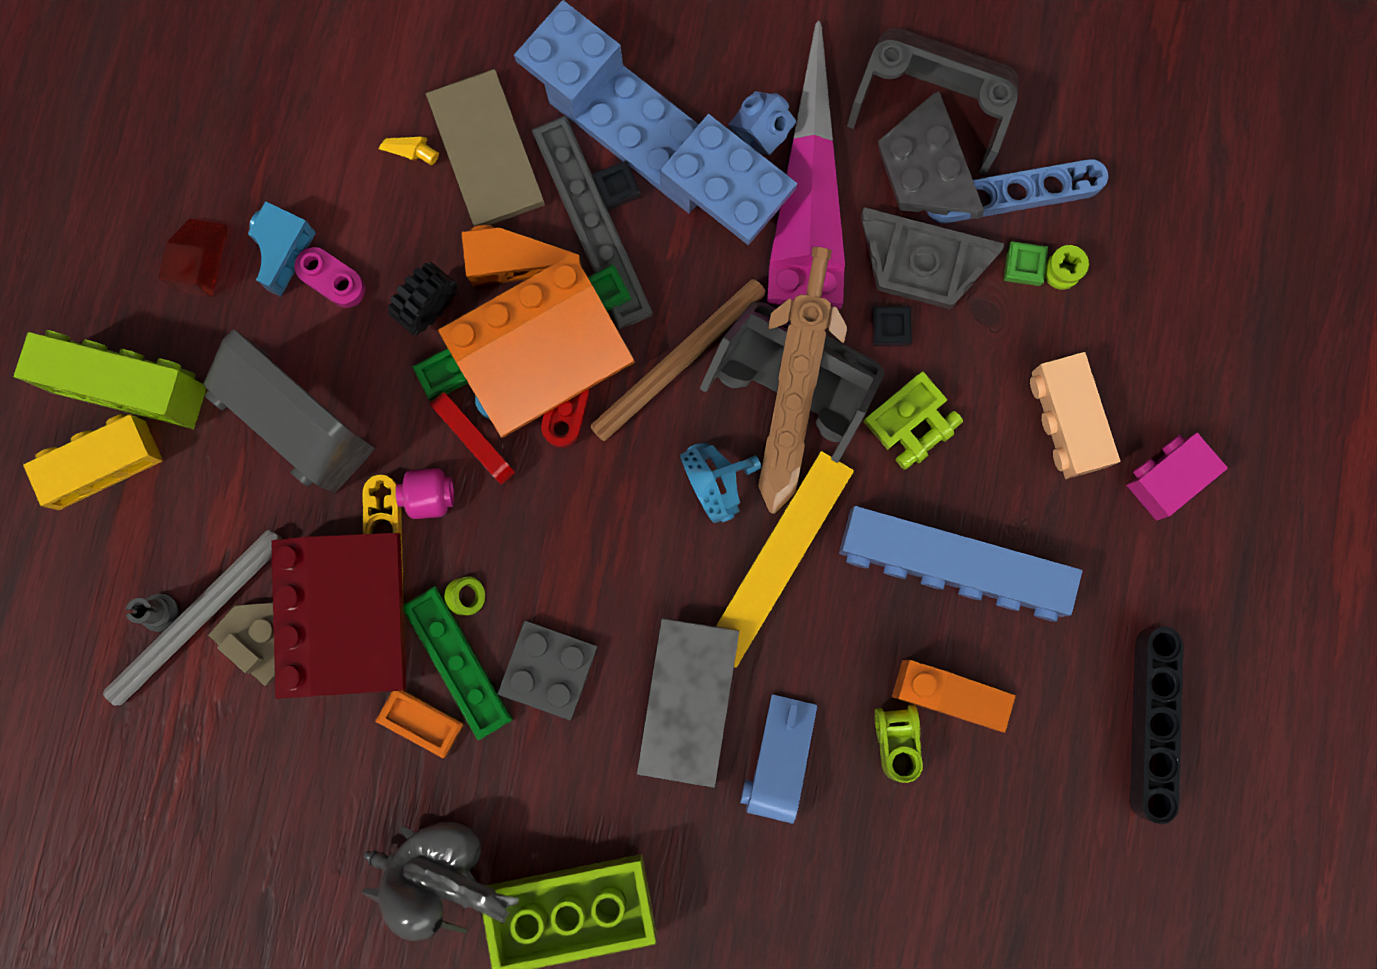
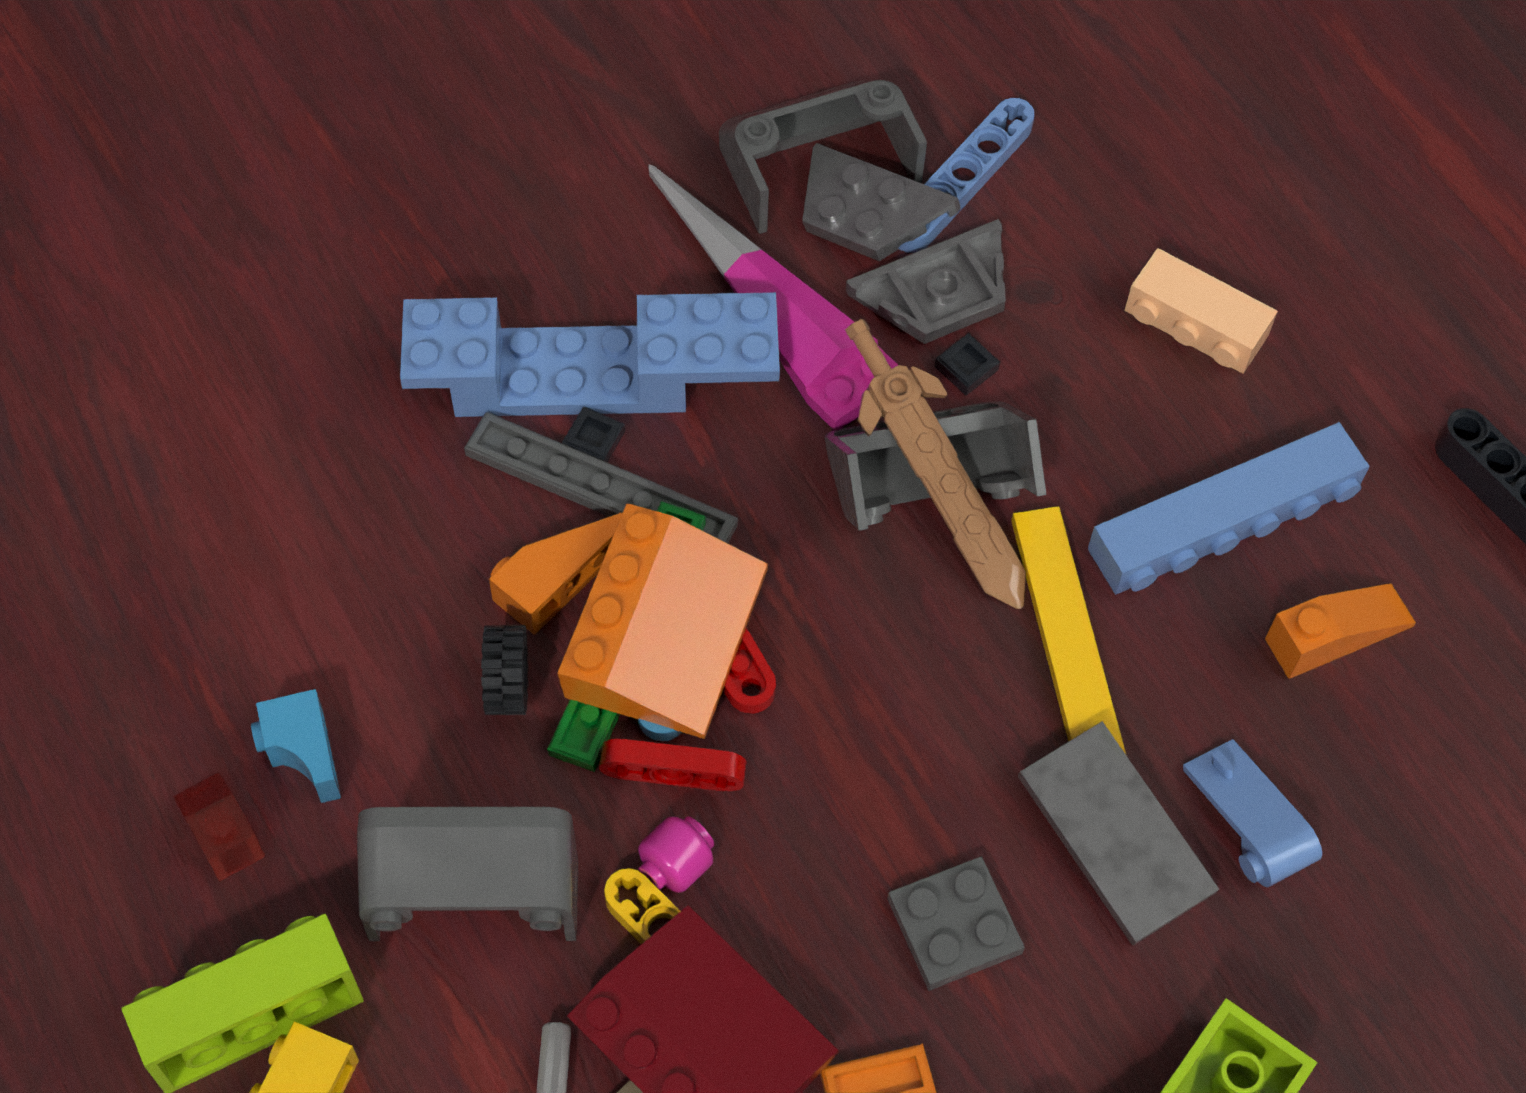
camera: 45 degrees left, 20 degrees down
dark pink plate [294,247,366,308] -> none
yellow bar [379,137,439,165] -> none
green tile [403,586,514,741] -> none
dark tan tile [426,69,545,227] -> none
lime piece [444,577,485,615] -> none
medium nougat axle [591,279,766,441] -> none
dark azure helmet [680,442,762,523] -> none
medium blue brick [728,91,797,155] -> none
lime plate [863,371,963,470] -> none
lime piece [875,705,923,783] -> none
bright green tile [1003,241,1048,286] -> none
lime wheel [1044,245,1089,290] -> none
dark pink brick [1126,432,1228,521] -> none

